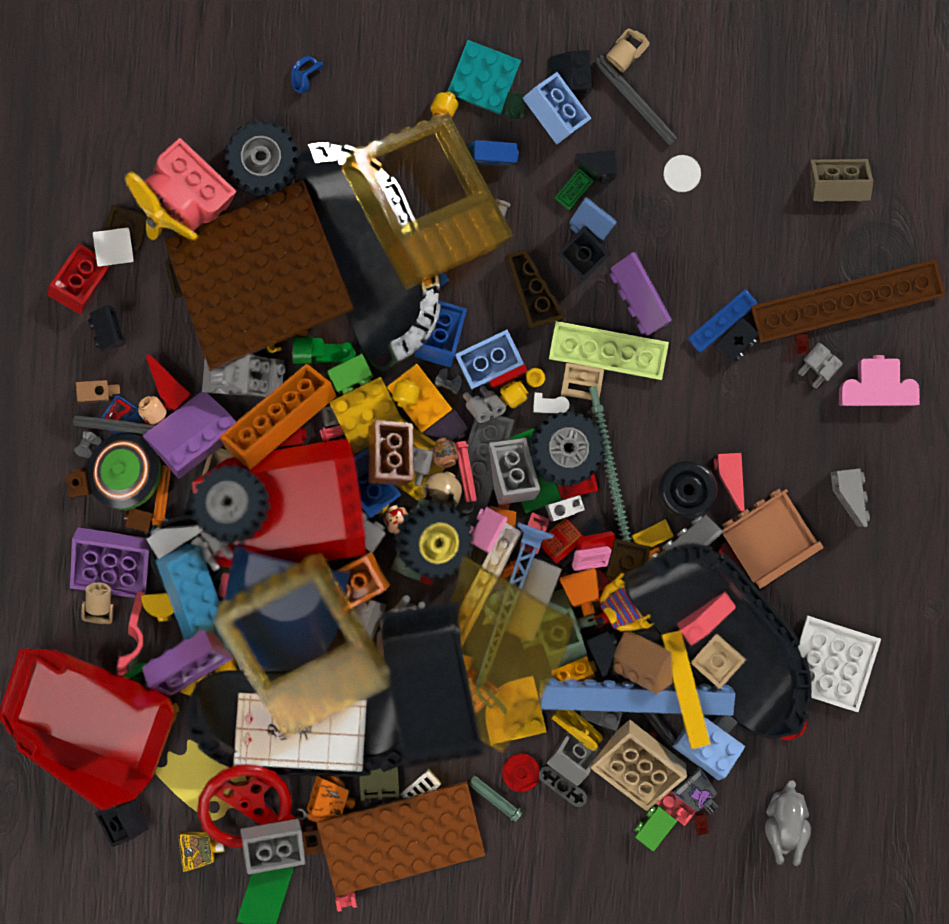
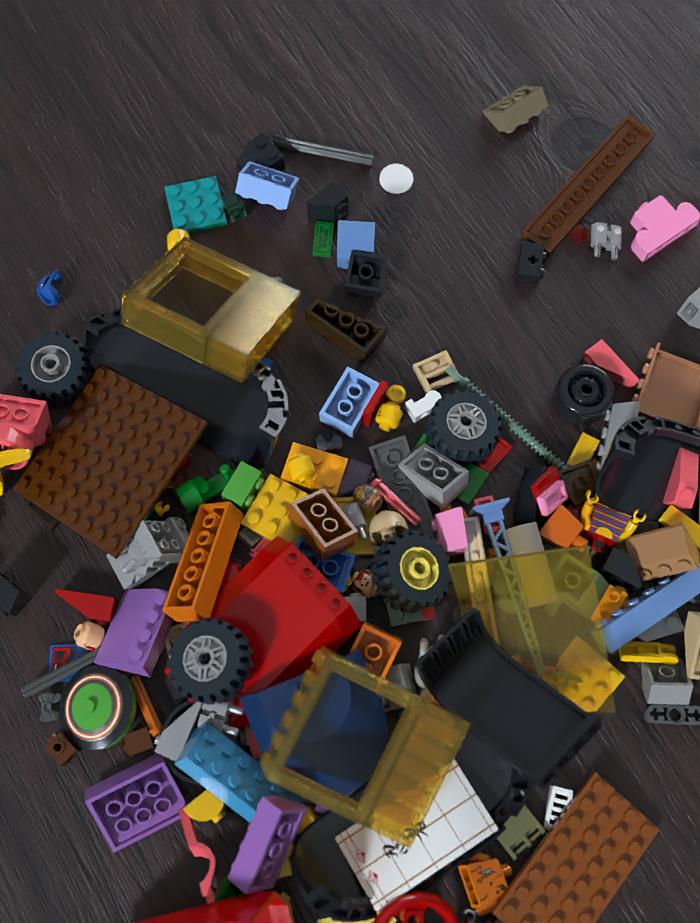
camera: 30 degrees left, 15 degrees down
medium nougat torso [76,380,120,404] -> none
tan piece [82,582,114,624] -> none
blue slope [414,301,467,367] -> none
blue slope [459,140,519,166] -> none
light grey piece [463,386,506,423] -> none
sand green axle [468,776,522,822] -> none
red tile [502,753,540,792] -> none
red tile [541,517,584,564] -> none
white leg [545,495,585,522] -> none
yellowish green plate [549,321,669,380] -> none
tan piece [606,29,650,72] -> none
medium lavender slope [609,252,672,336] -> none
blue tile [687,289,758,353] -> none

